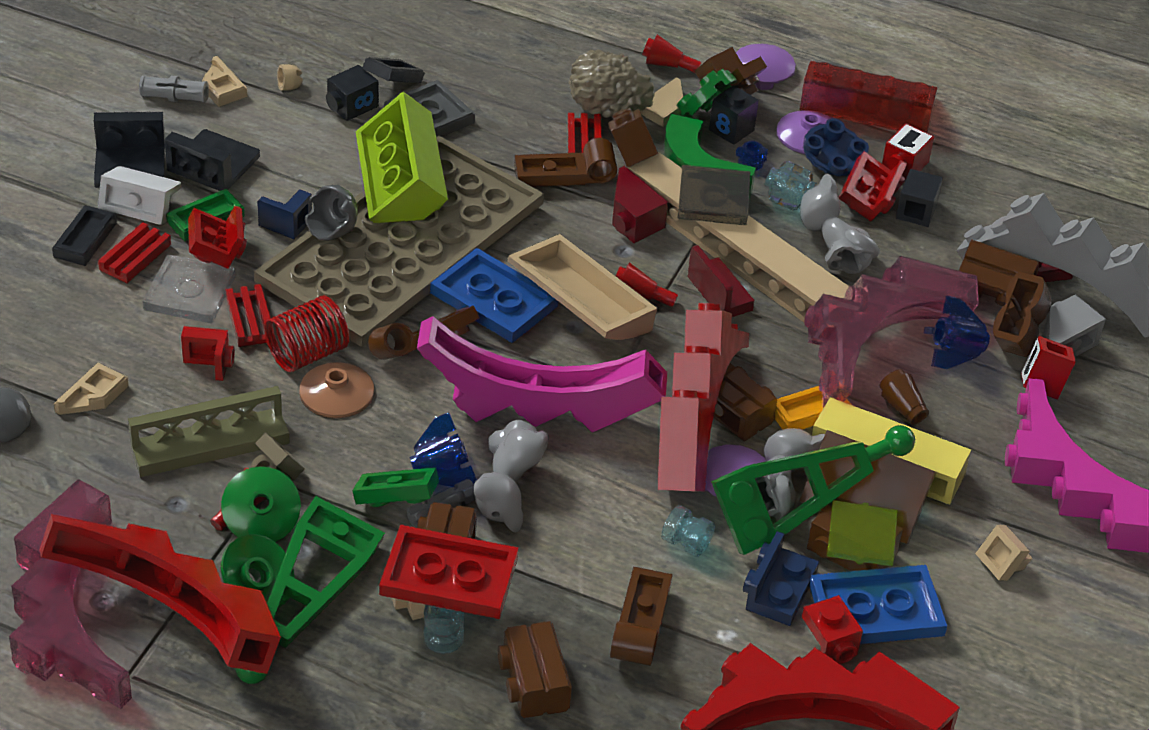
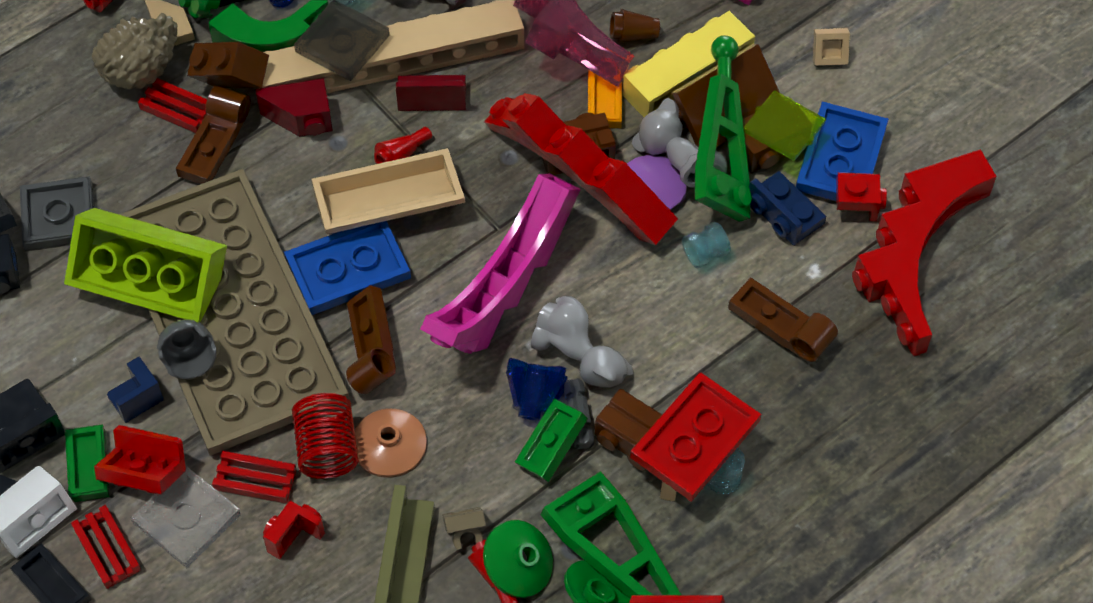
camera: 60 degrees left, 15 degrees up
reddish brown brick [498,621,572,718] -> none

